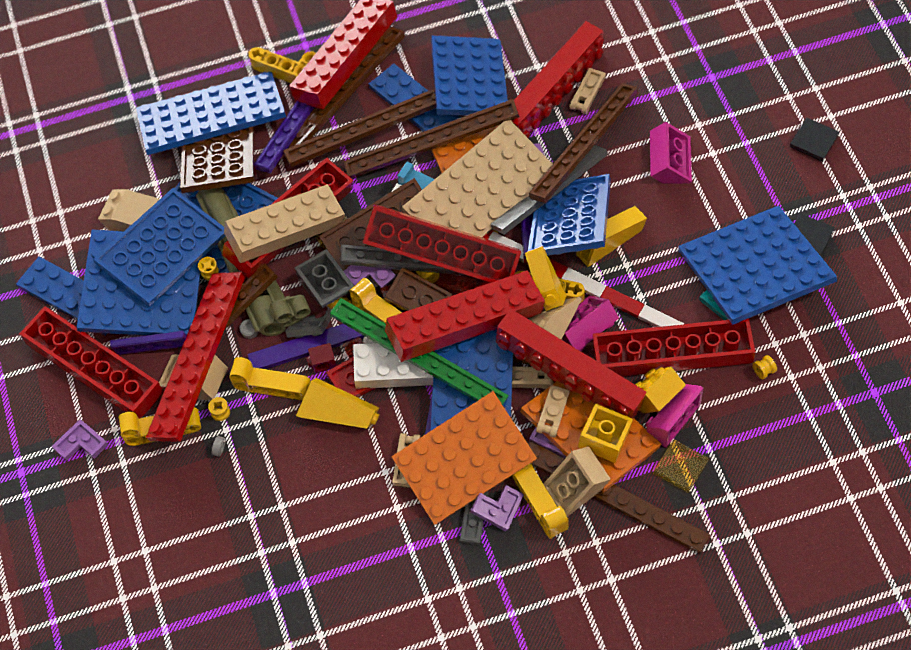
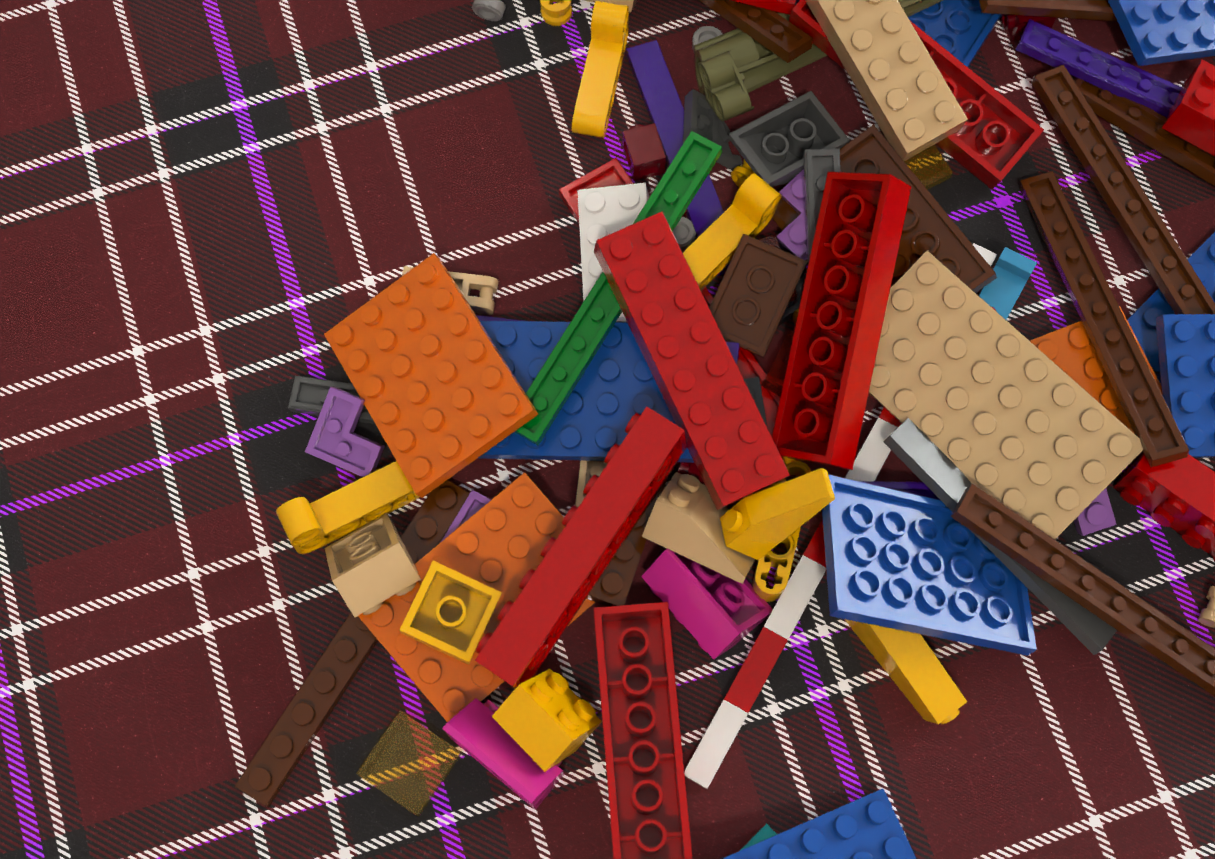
camera: 85 degrees right, 10 degrees up
yellow slope [296,378,379,428] -> none
tan plate [536,385,570,438] -> none
dark pink slope [650,122,692,183] -> none

